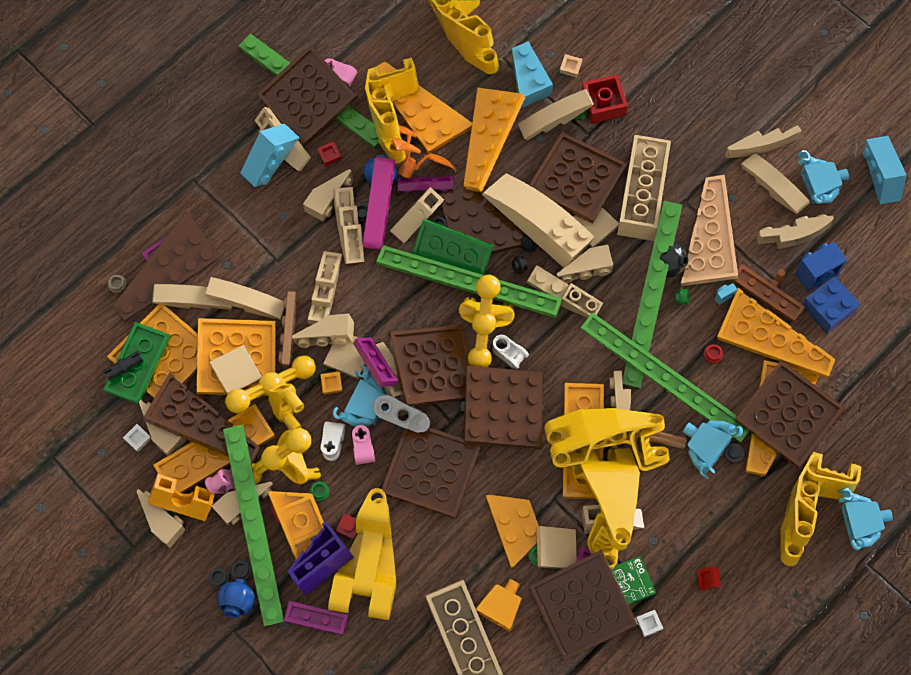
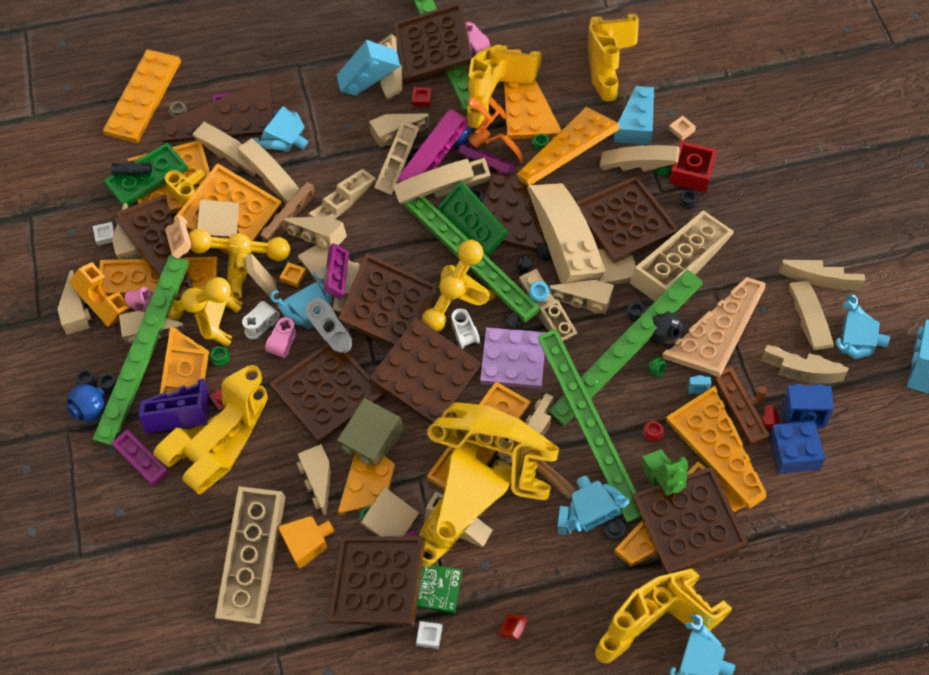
camera: 30 degrees right, 10 degrees down
none -> light orange plate [103,50,181,143]
none -> yellow beam [165,169,206,206]
none -> light nougat plate [165,215,191,259]
none -> tan tile [245,253,279,299]
none -> medium azure torso [254,107,309,152]
none -> tan slope [296,444,331,516]
none -> olive slope [337,398,405,466]
none -> tan slope [393,159,475,204]
none -> lavender plate [480,327,546,389]
none -> black plate [503,312,522,330]
none -> medium azure tile [529,281,549,302]
none -> green plate [532,133,550,151]
none -> medium azure tile [558,506,569,535]
none -> black plate [626,302,647,322]
none -> bright green arch [642,449,688,495]
none -> black plate [679,190,698,209]
none -> red plate [762,405,779,432]

